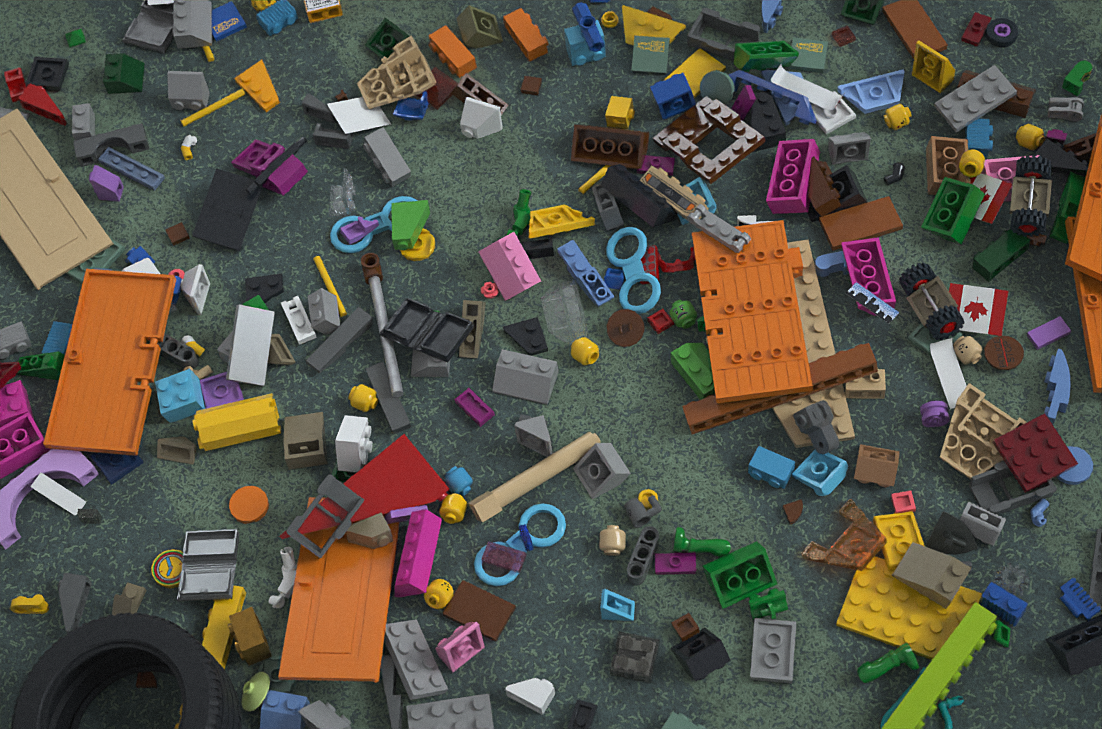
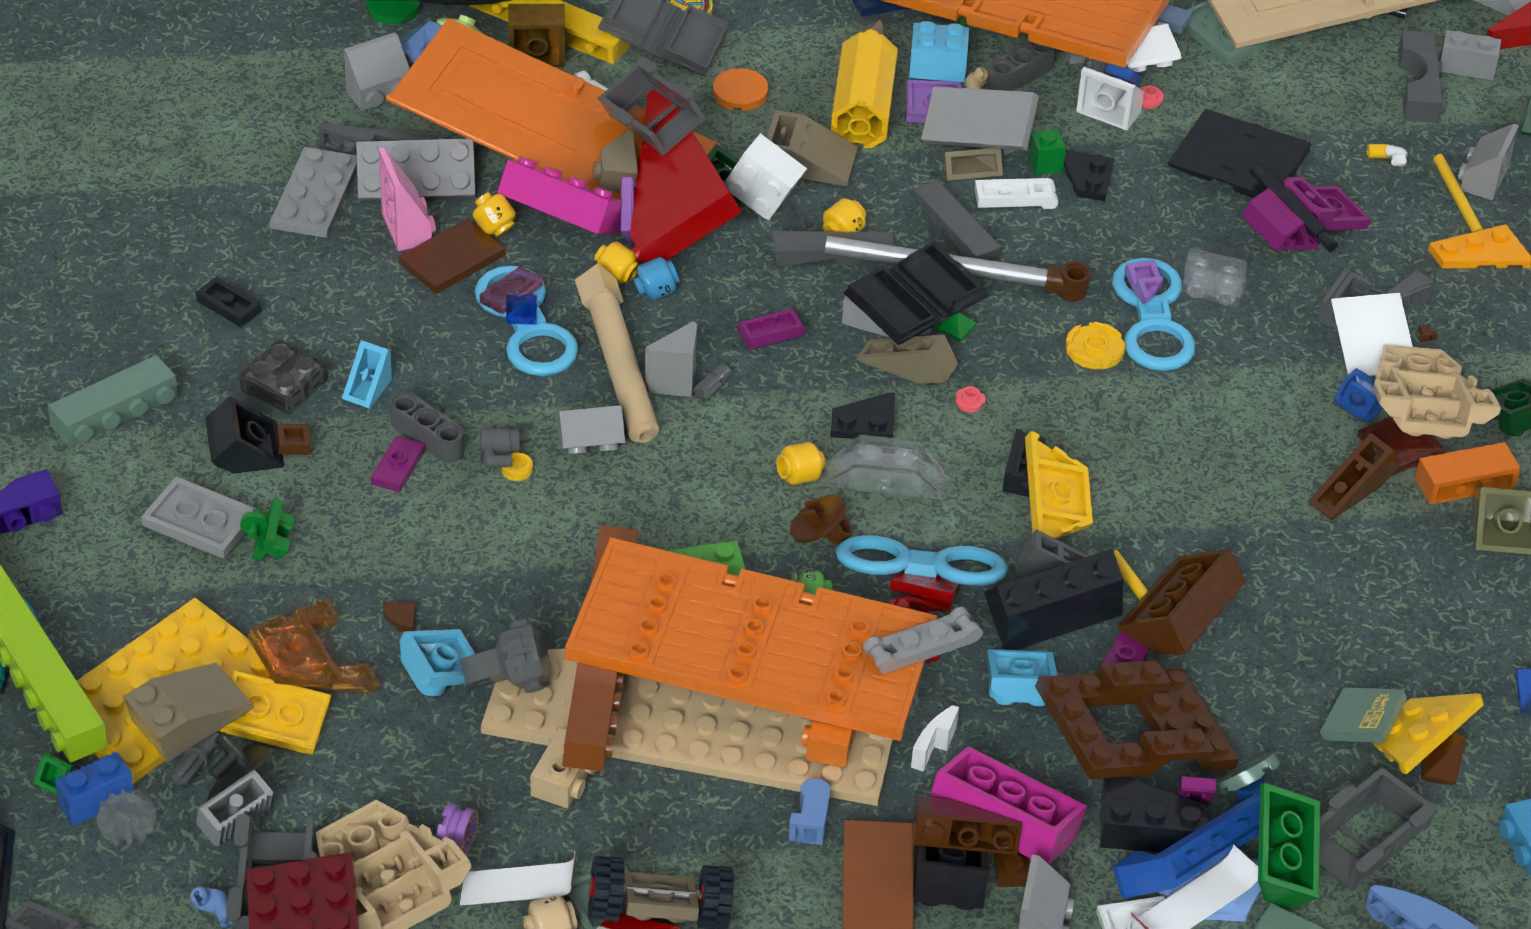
camera: 100 degrees right, 15 degrees down
medium lavender slope [89,165,124,202] -> none
sand blue tile [98,147,165,191] -> none
blue bracket [125,246,155,265] -> none
reddish brown tile [165,222,190,246] -> none
yellow arm [181,335,205,357] -> none
light grey brick [308,288,340,335] -> none
yellow bar [313,256,347,317] -> none
light grey wedge [363,127,411,187] -> none
bright green slope [391,200,430,250] -> none
white slope [460,97,503,139] -> none
bright pink slope [478,232,541,301] -> none
light grey slope [492,349,558,405] -> none
orange brick [503,8,549,62] -> none
white slope [505,678,555,715] -> none
green arm [507,189,531,237] -> none
reddish brown tile [521,76,542,95] -> none
medium blue slope [557,240,614,307] -> none
medium azure brick [564,20,606,66] -> none
blue piece [572,2,604,53] -> none
tan head [599,525,626,556] -> none
yellow plate [601,11,619,28] -> none
blue slope [604,268,625,290] -> none
yellow head [605,96,635,129] -> none
brick [640,166,709,220] -> none
red tile [647,309,674,334] -> none
blue brick [650,73,696,120] -> none
yellow tile [664,48,726,98] -> none
green piece [673,527,731,557] -> none
green slope [702,541,778,609] -> none
dark azure brick [748,446,795,489] -> none
dark pink slope [841,237,896,316] -> none
sticker [846,282,899,324] -> none
medium nougat slope [854,444,899,487] -> none
green piece [857,643,919,683] -> none
coral plate [891,491,916,514] -> none
blue piece [1060,578,1101,620] -> none

